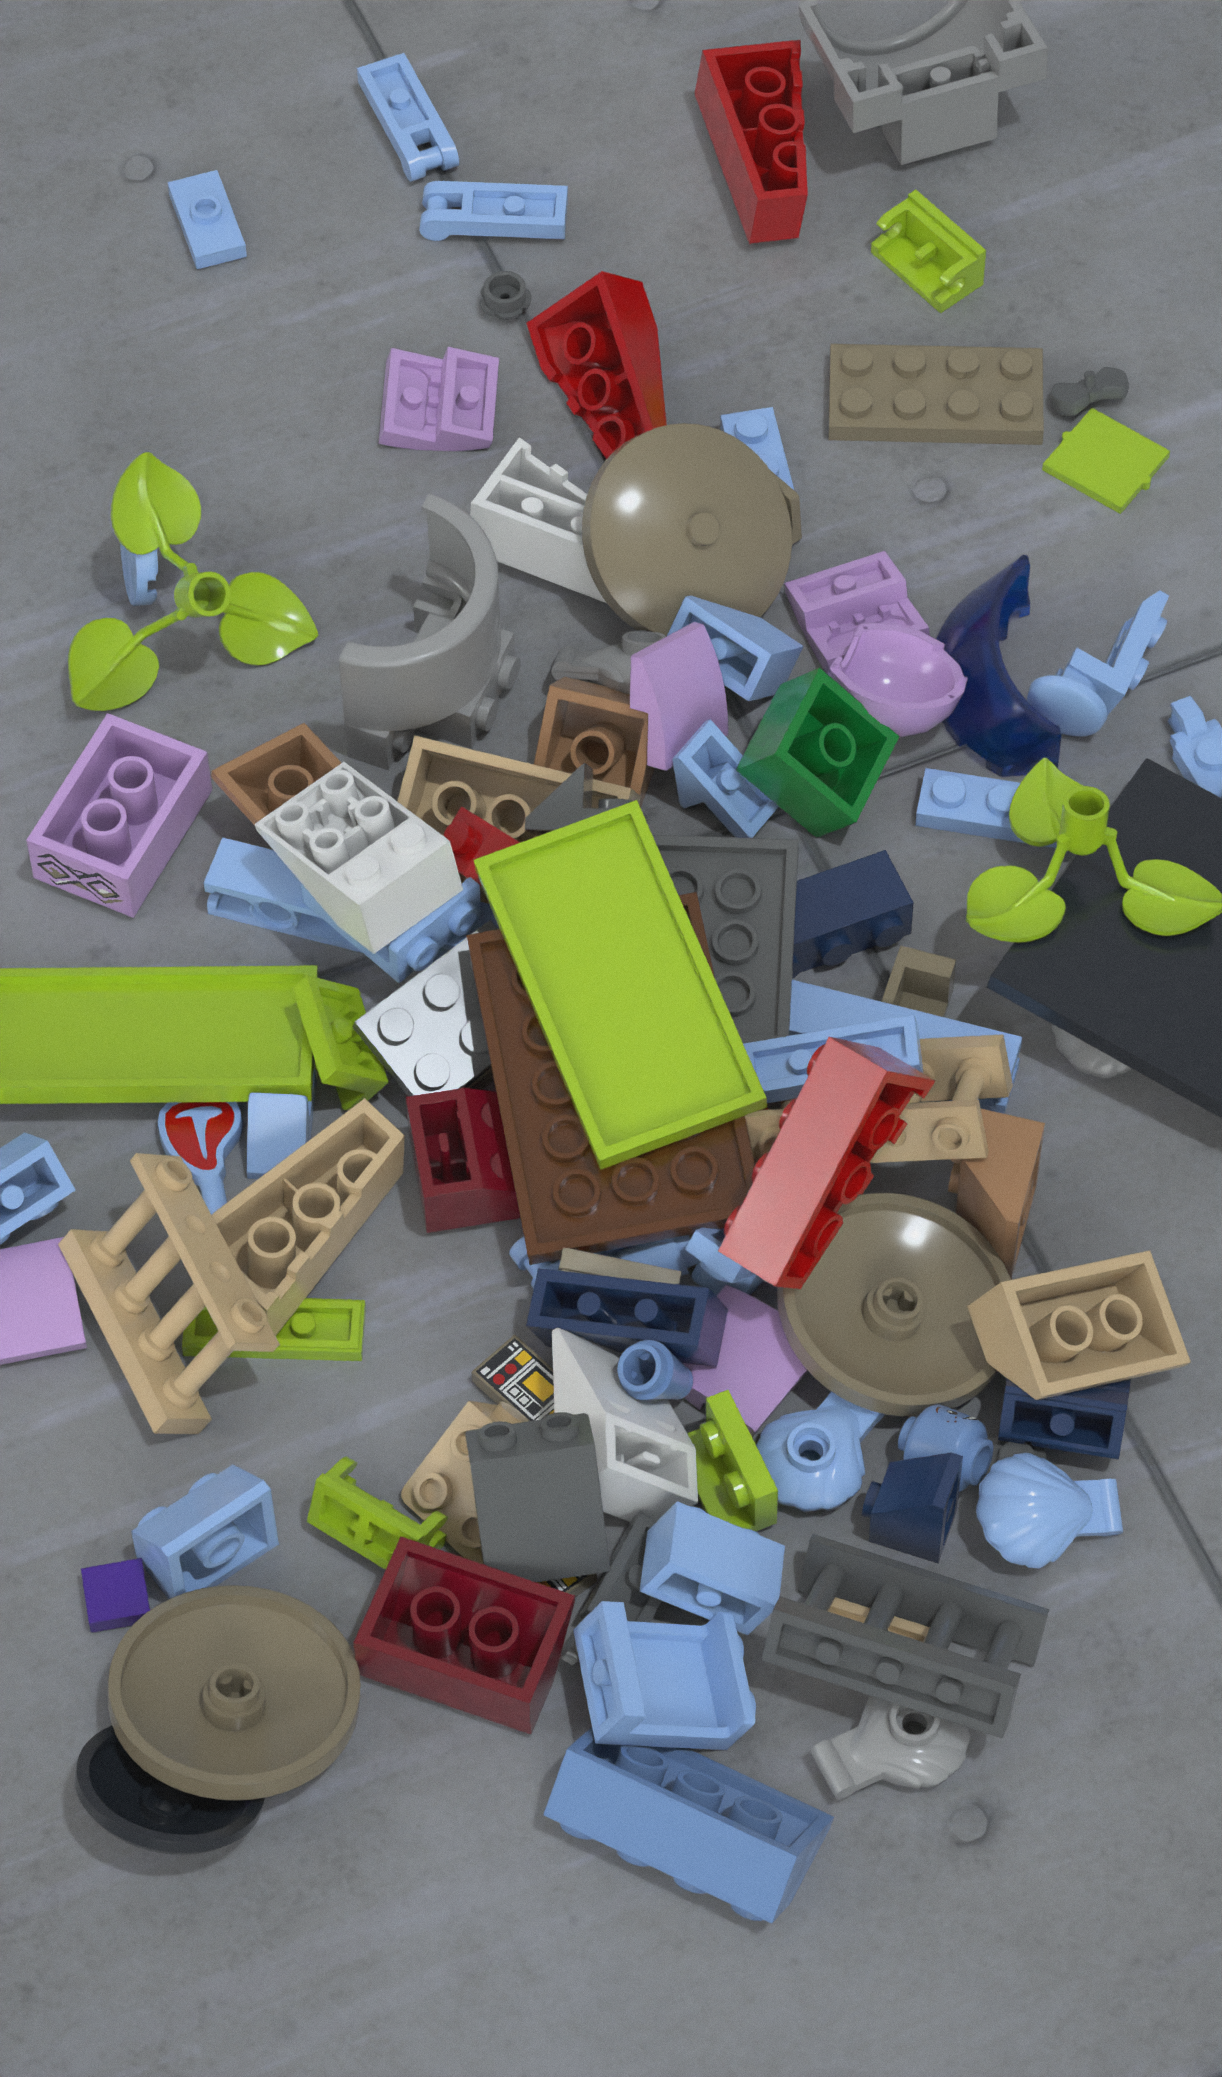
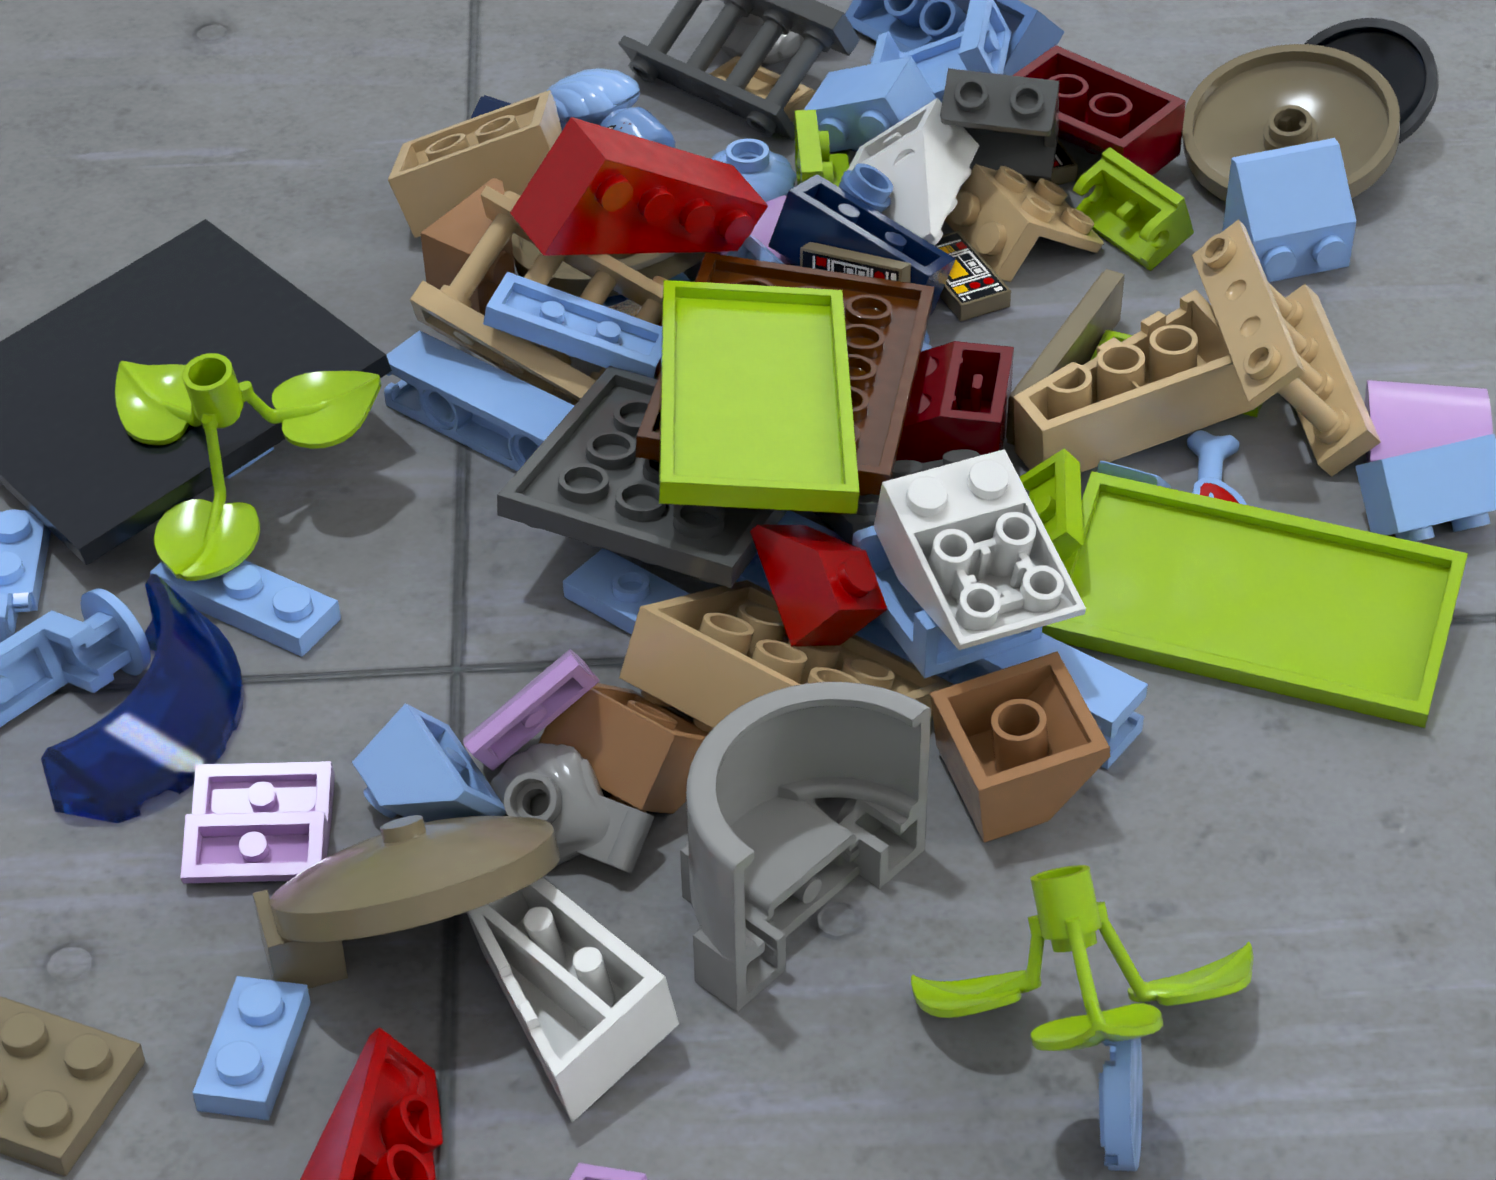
camera: 160 degrees left, 15 degrees down
lavender brick [26,713,212,918] -> none
dark purple tile [81,1558,150,1633] -> none
dark grey slope [525,763,648,836] -> none
light blue slope [672,719,779,838] -> none
green brick [736,668,900,838] -> none
dark blue brick [792,850,914,979] -> none
lavender cylinder [829,623,968,738] -> none
dark blue slope [862,1452,963,1564] -> none
dark tan panel [882,945,956,1017] -> none
none -> dark tan tile [1006,269,1125,445]

